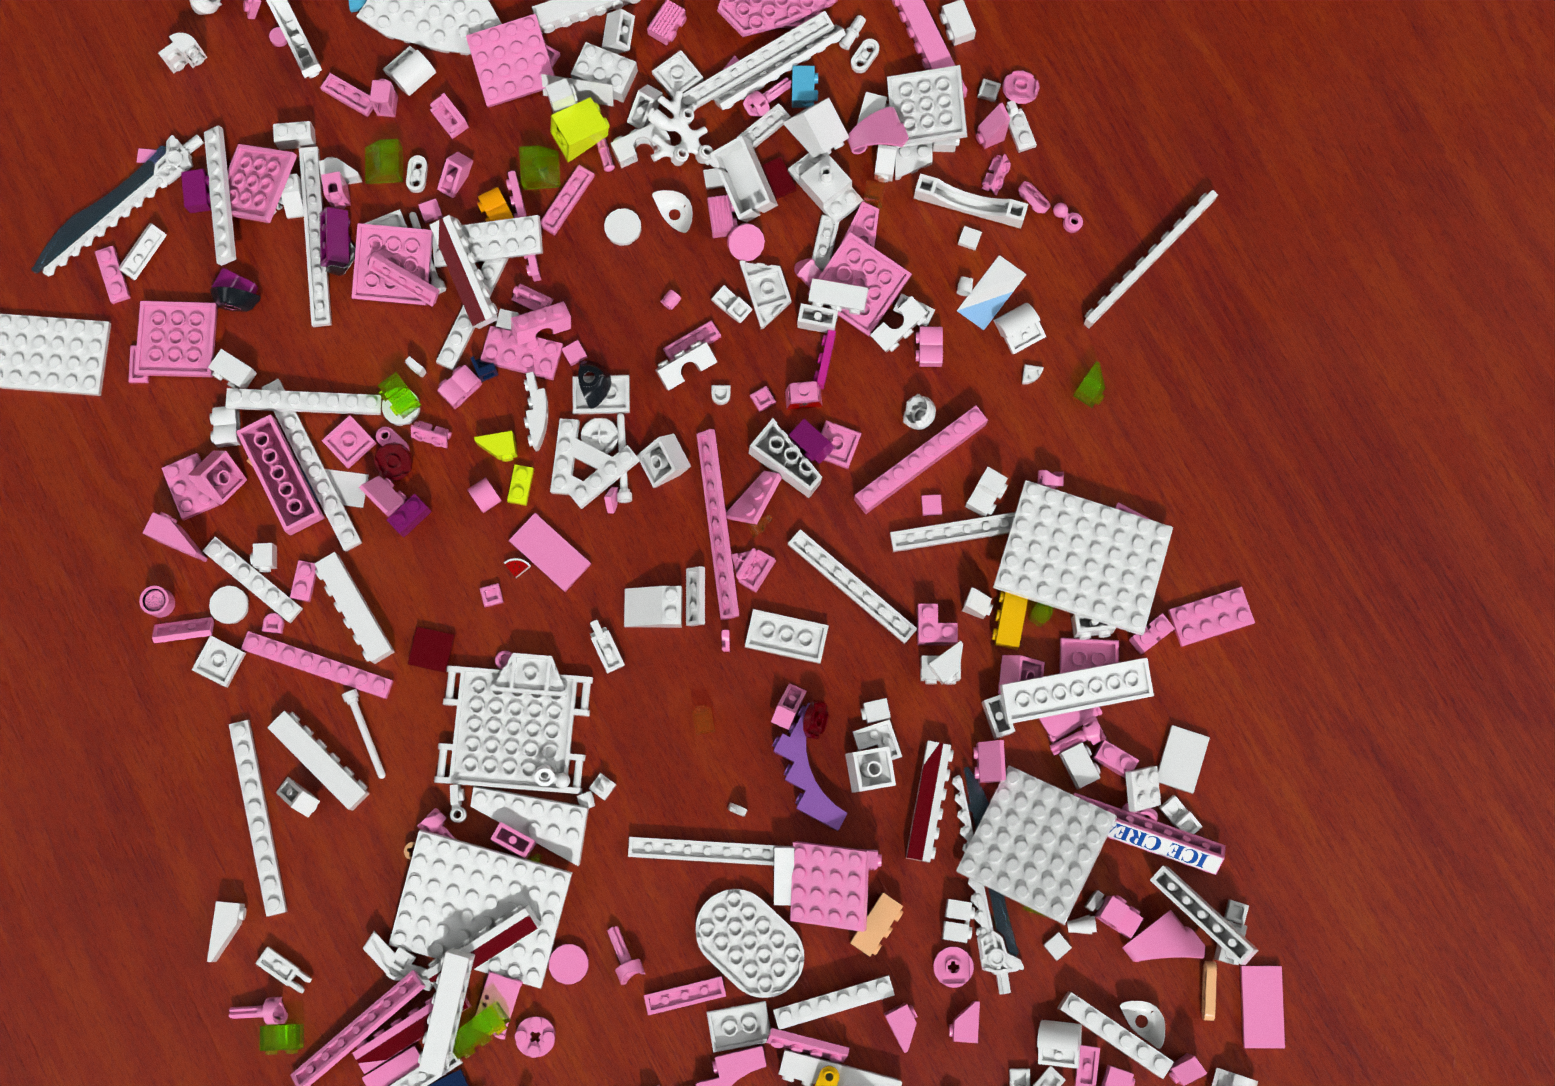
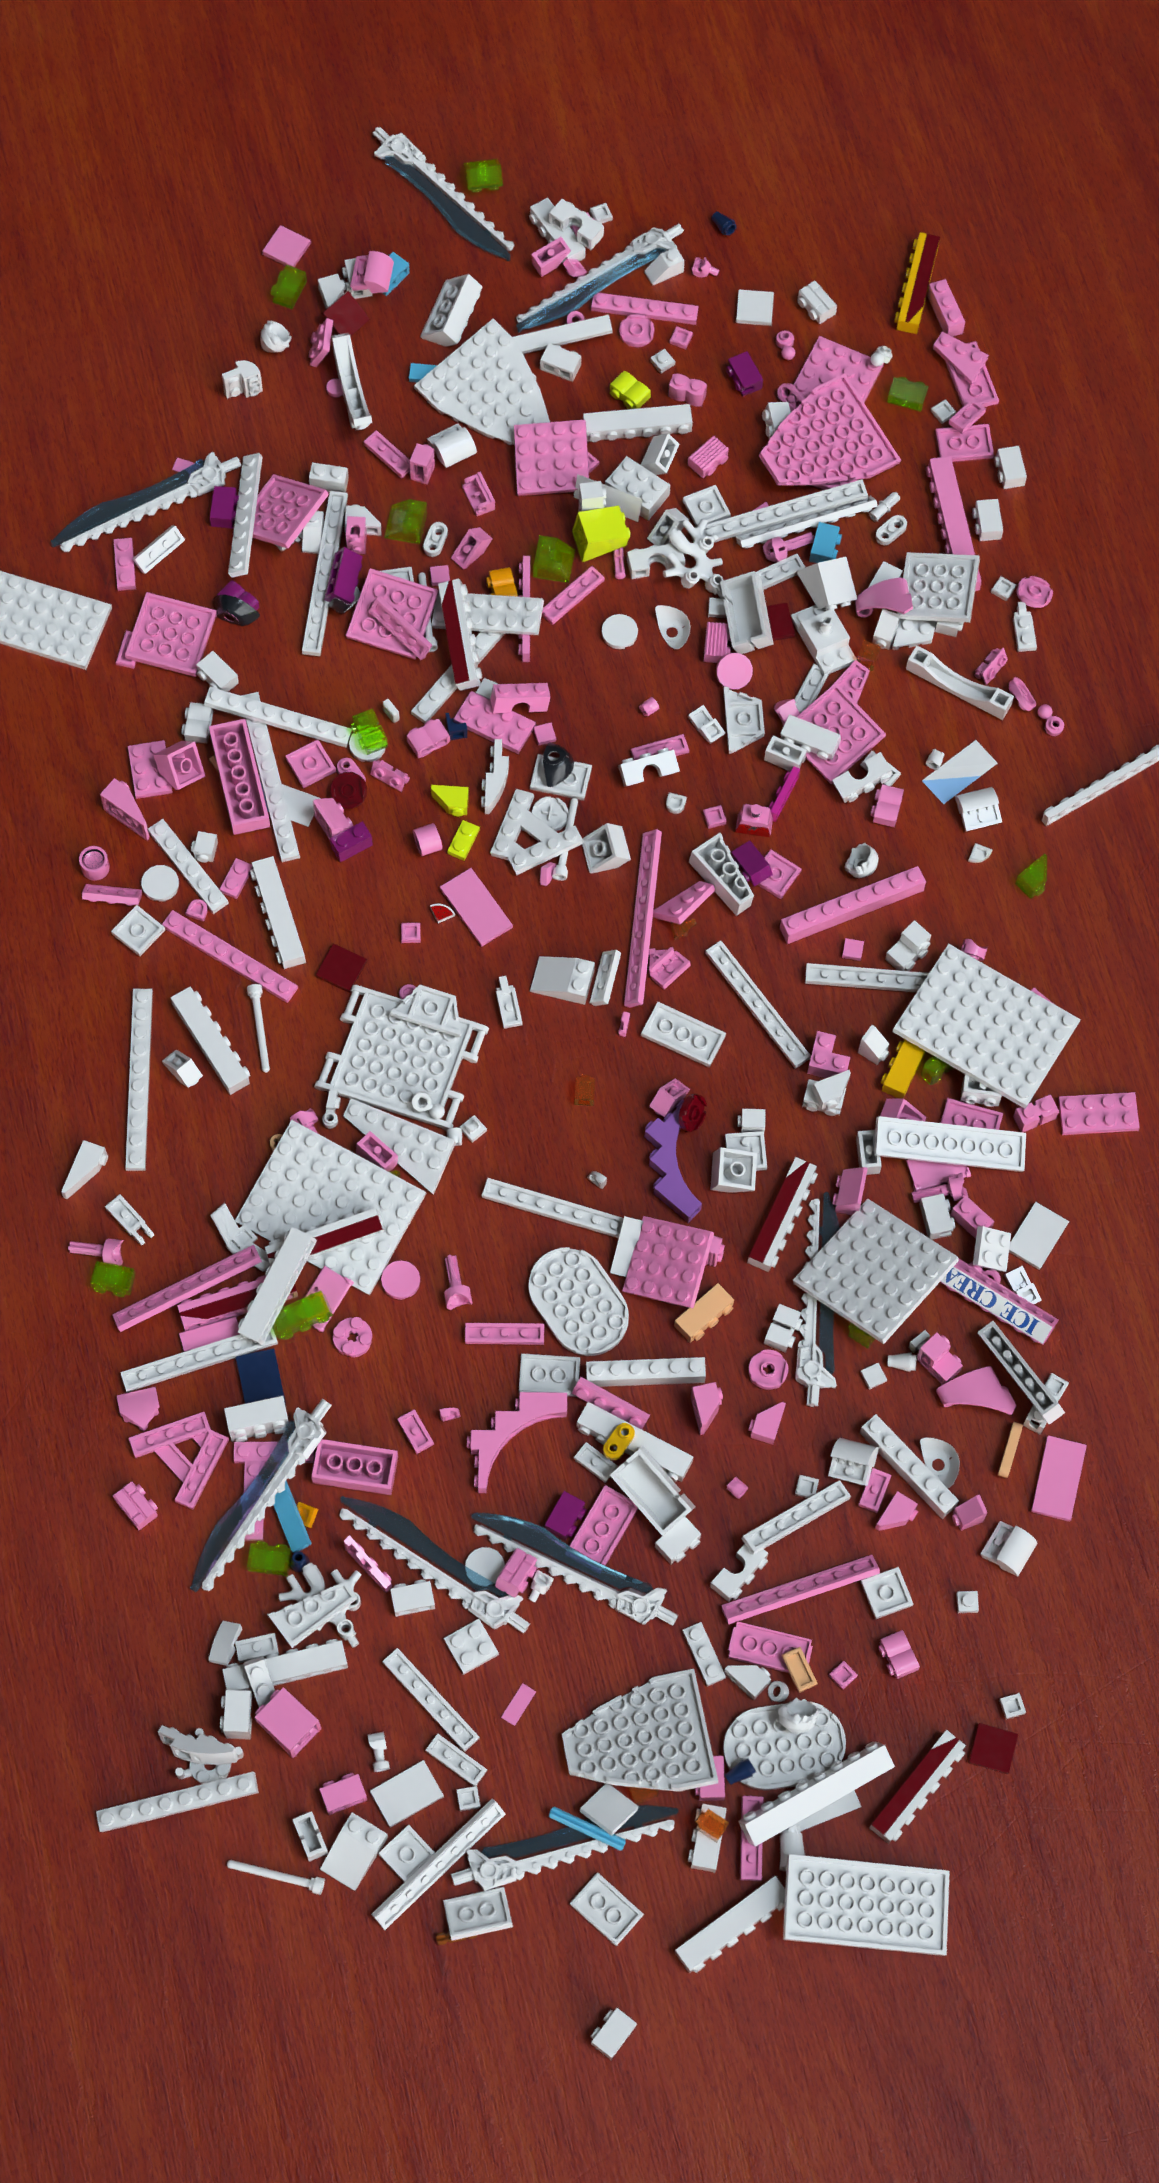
camera: 10 degrees right, 10 degrees down
bright pink hinge [512,284,553,311] -> none
white tile [958,226,982,251] -> none
bright pink slope [976,103,1010,149] -> none

